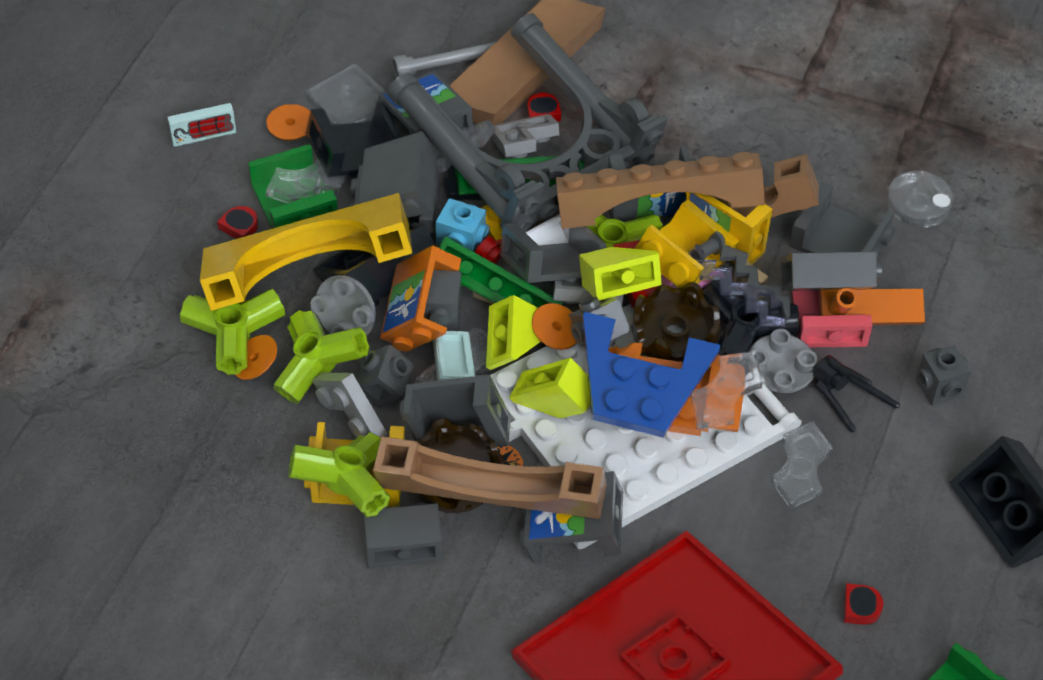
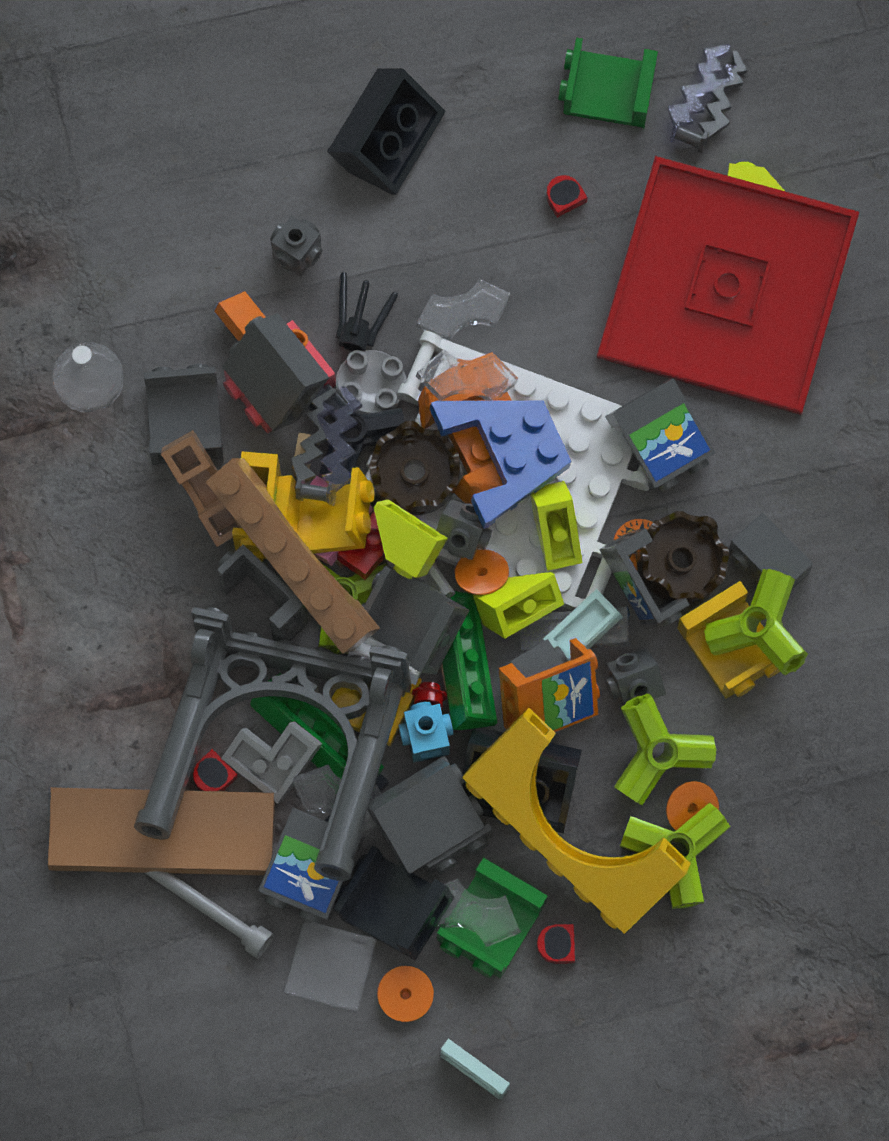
camera: 125 degrees left, 20 degrees up
light grey dish [310,275,376,336] -> none
light grey plate [312,373,388,437] -> none
medium nougat arch [373,436,607,519] -> none

